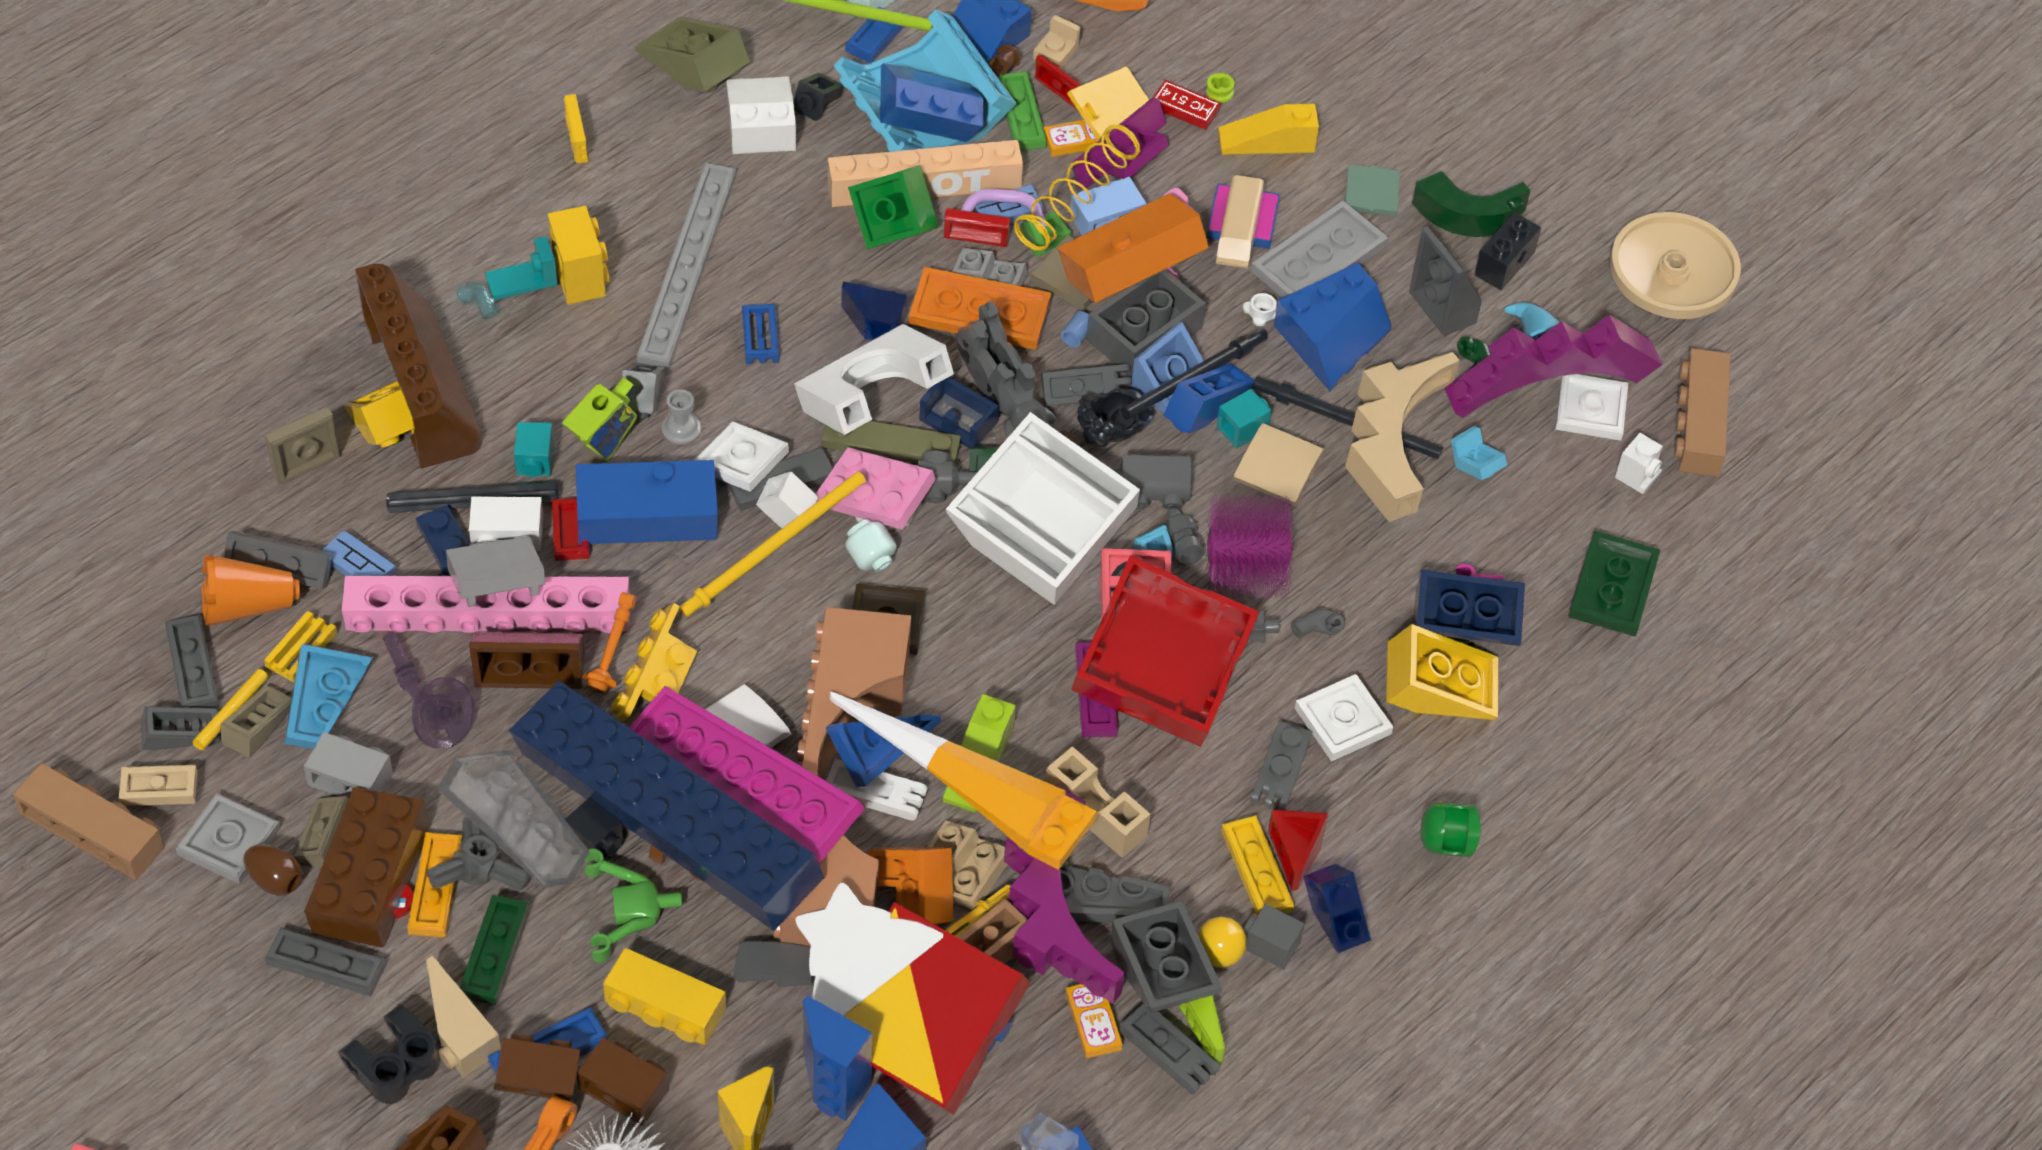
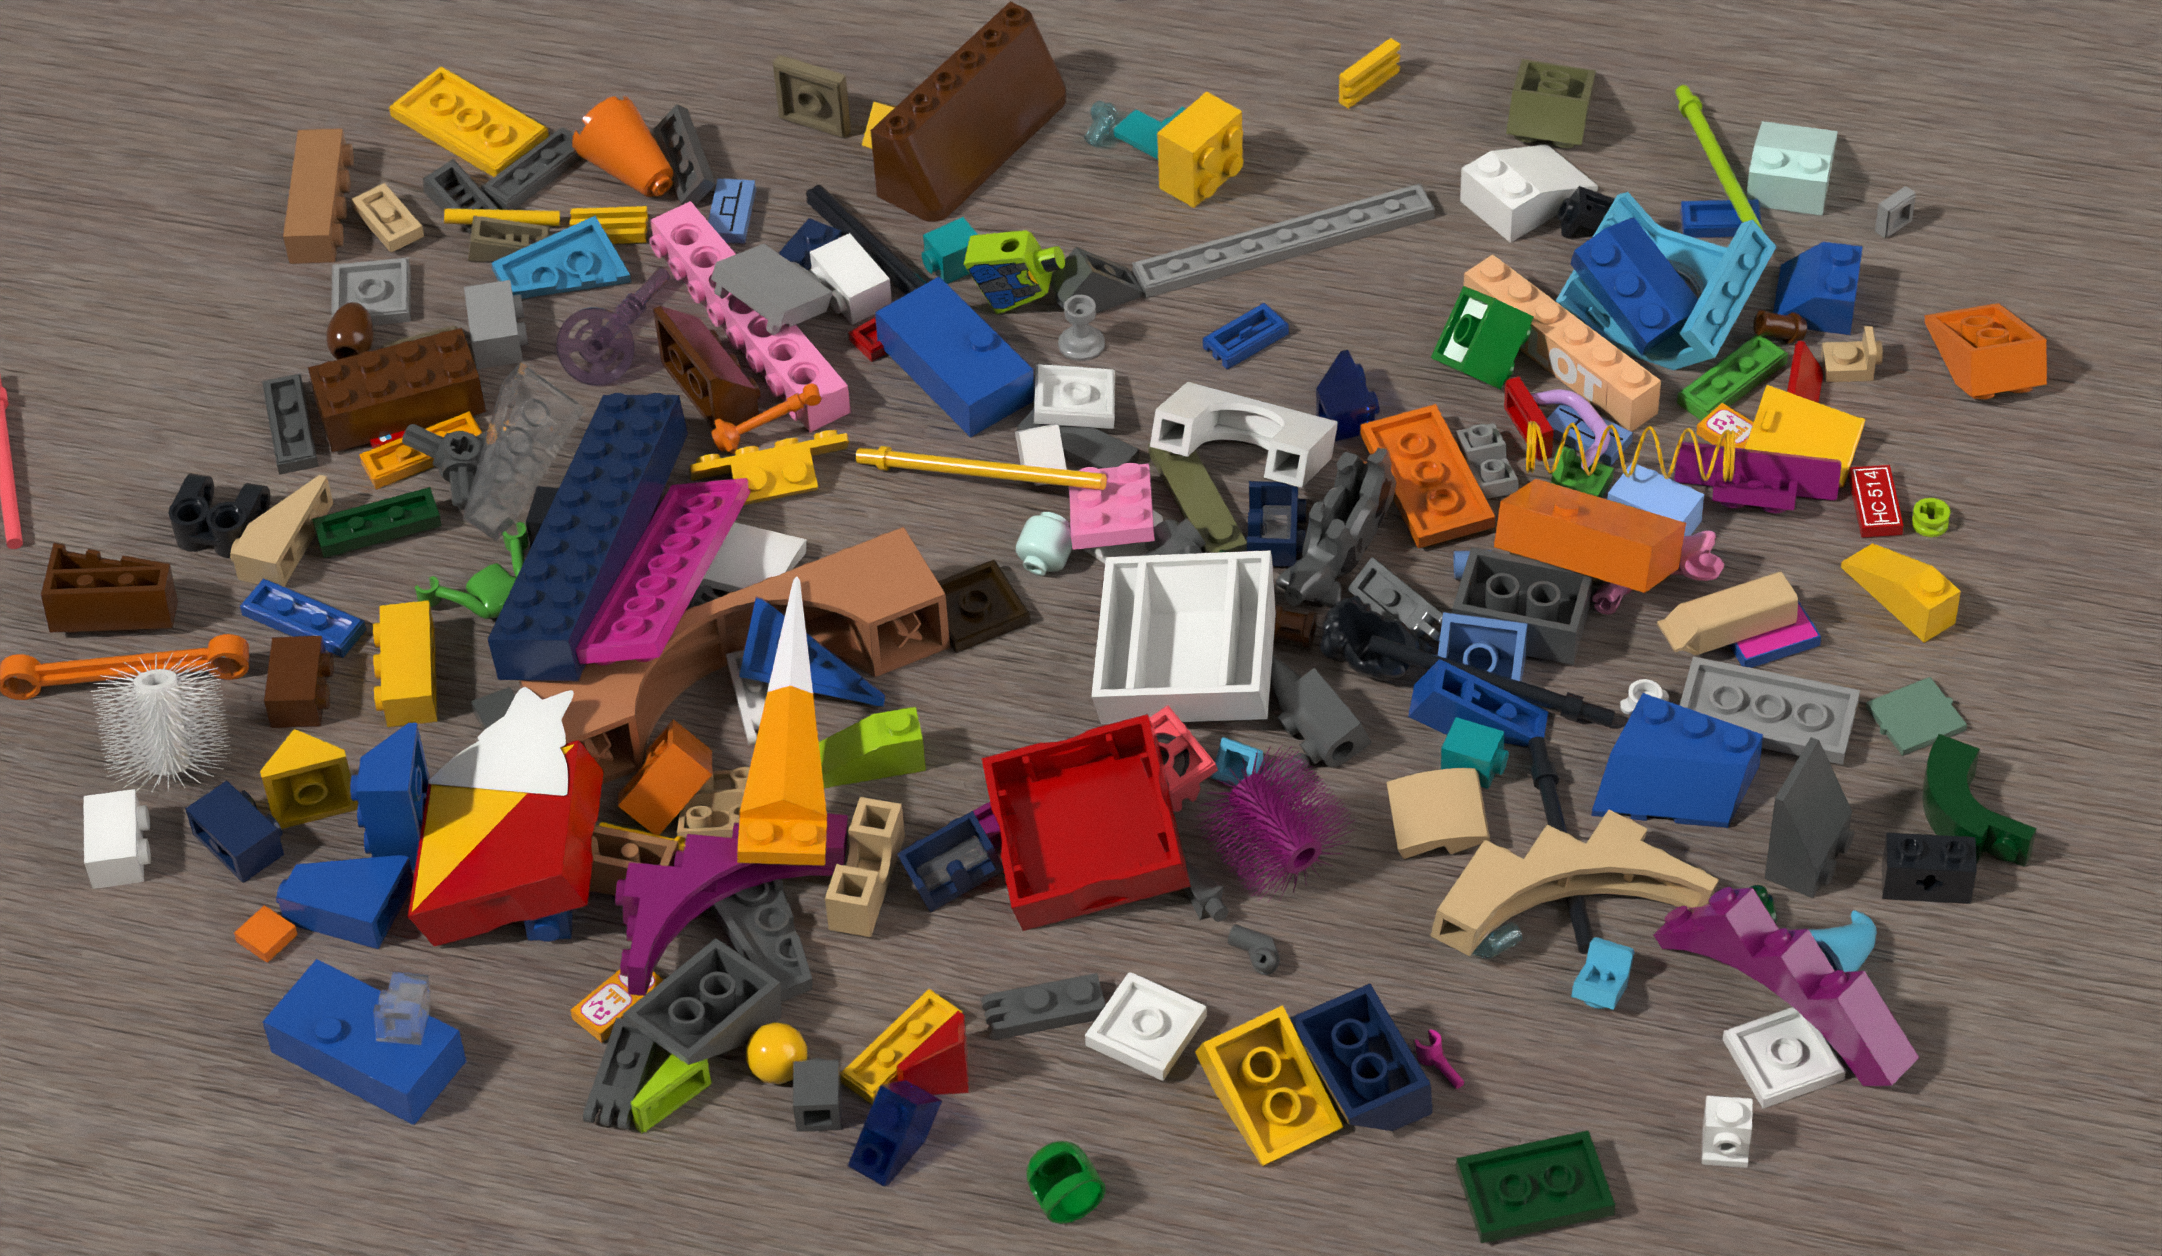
camera: 65 degrees right, 5 degrees down
reddish brown brick [493,1034,580,1101] -> none
tan dish [1610,212,1741,319] -> none
medium nougat brick [1674,348,1731,477] -> none
none -> yellow tile [389,66,549,177]
none -> dark blue window [897,811,1004,913]

